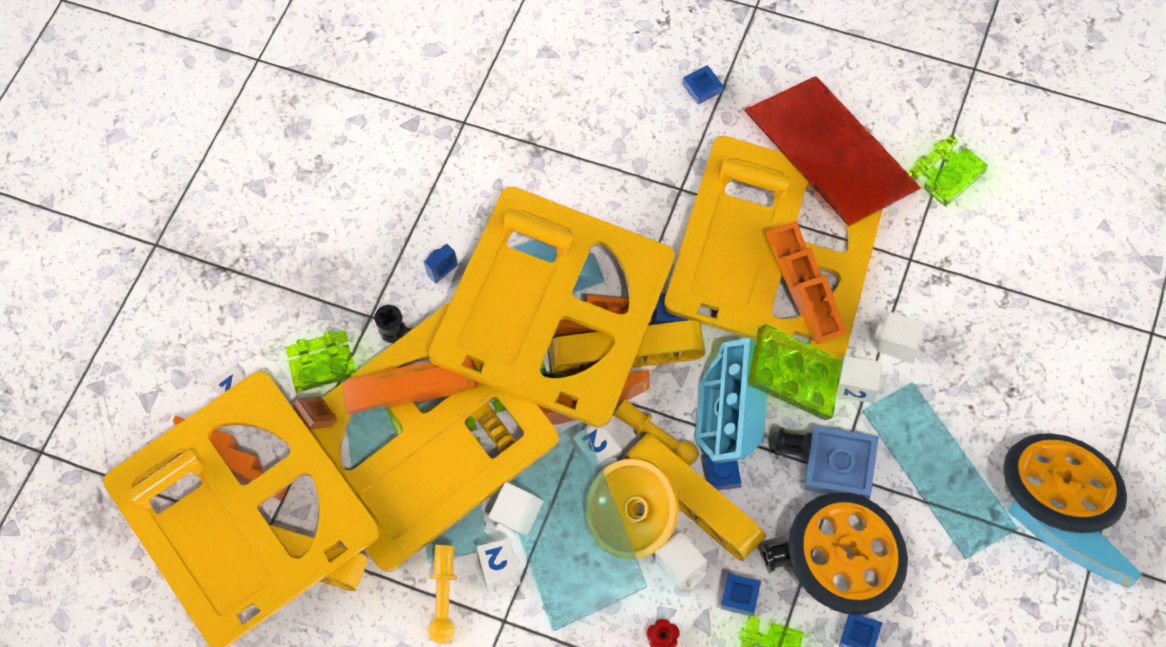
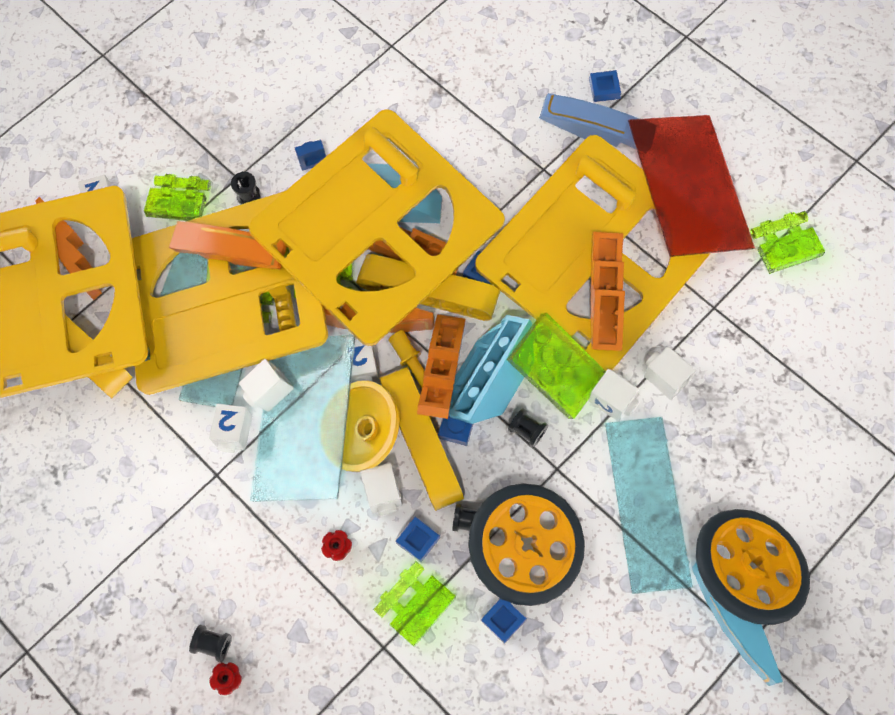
camera: 25 degrees right, 5 degrees up
dark orange tile [292,396,337,430] -> none
yellow pin [428,545,457,644] -> none
medium blue plate [804,425,879,500] -> none
none -> orange slope [417,314,466,419]
none -> medium blue slope [539,93,657,153]

